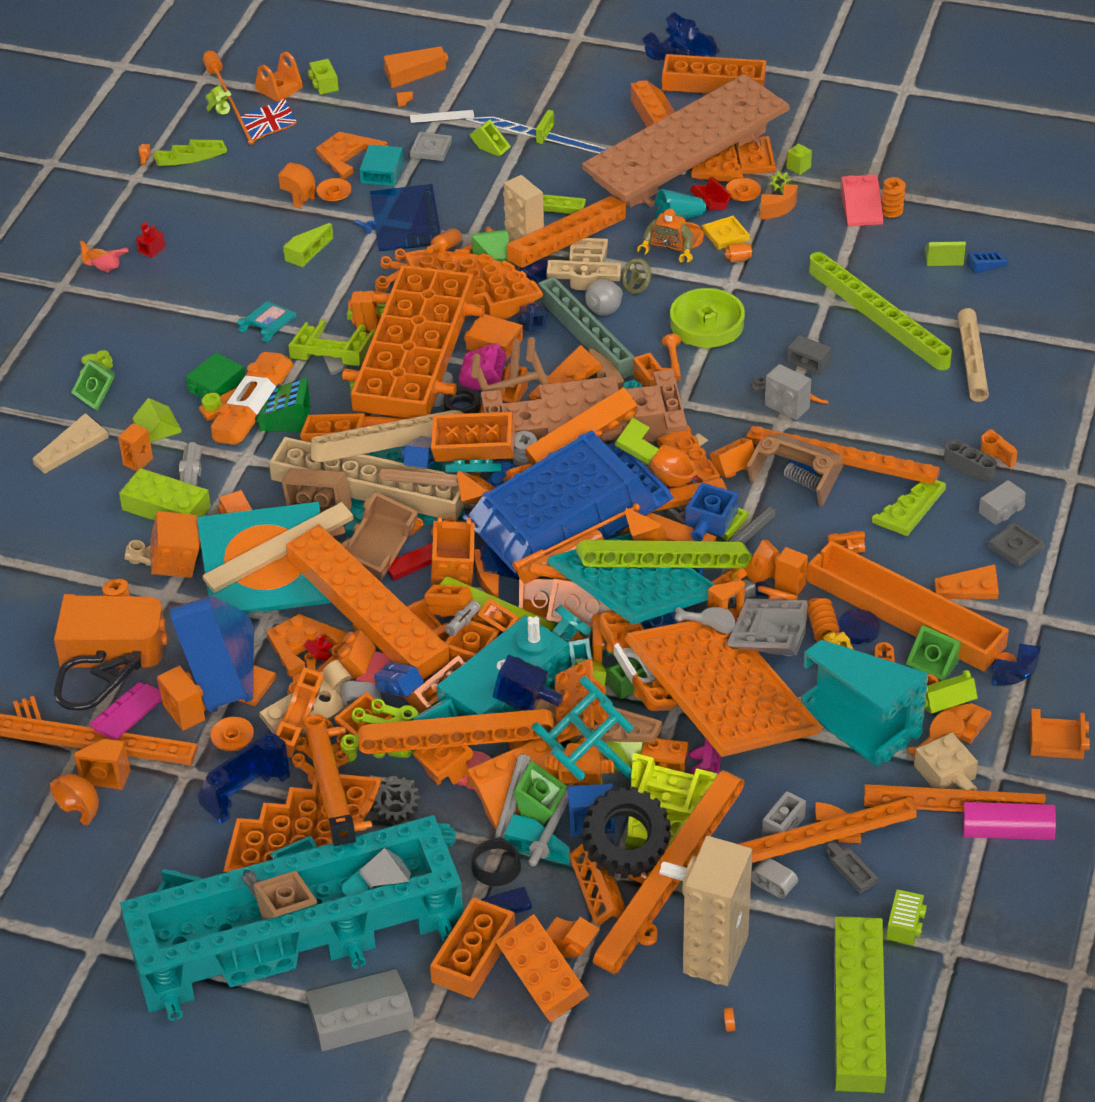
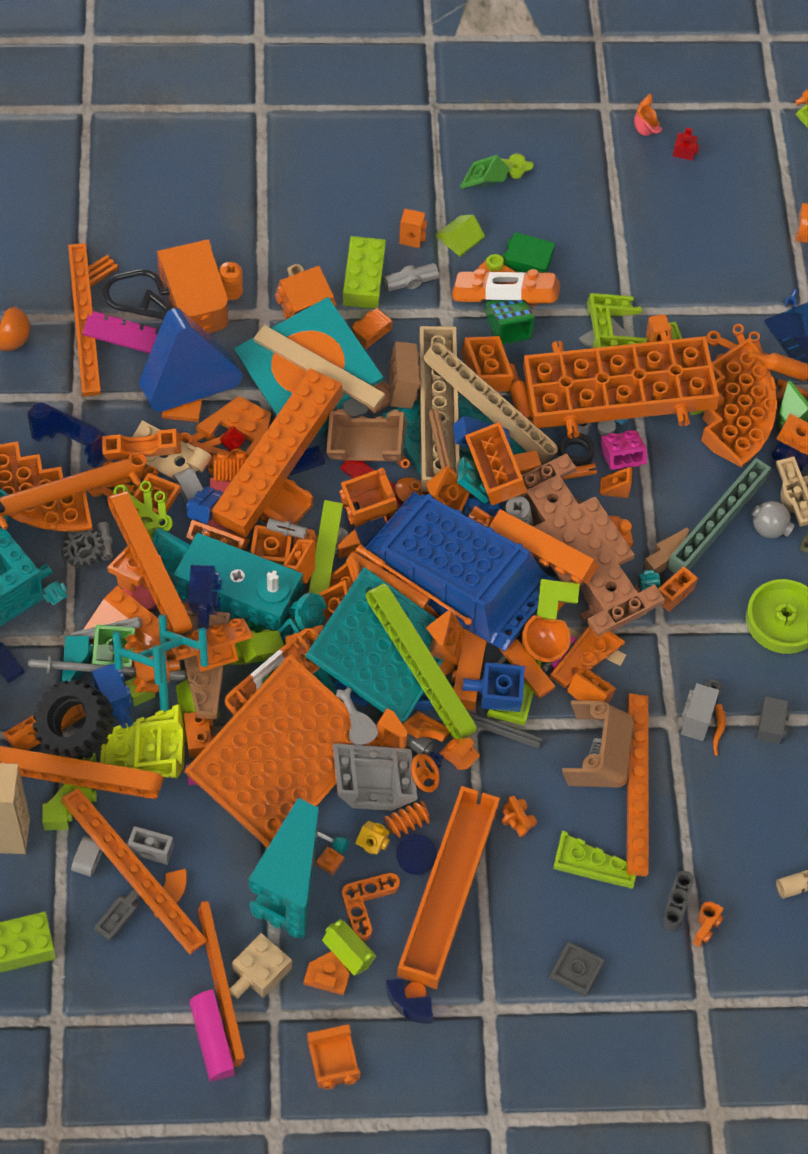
camera: 65 degrees right, 15 degrees up
tan wing [32,413,109,474] -> none
orange slope [74,739,130,790] -> none
orange brick [157,665,206,731] -> none
orange dish [210,717,254,751] -> none
teal flag [237,301,296,342] -> none
lime slope [283,223,333,267] -> none
orange brick [424,585,473,618] -> none
orange brick [464,314,523,362] -> none
medium nougat piece [471,337,549,392] -> none
black tyre [471,839,521,886] -> none
dark blue brick [518,303,547,331] -> none
orange wing [528,345,602,400] -> none
orange piece [661,334,681,381] -> none
orange brick [773,547,808,596] -> none
lime brick [886,889,927,945] -> none
bright green slope [906,625,961,681] -> none
orange piece [908,711,965,760] -> none
orange wing [934,564,999,599] -> none
light grey brick [979,480,1026,525] -> none

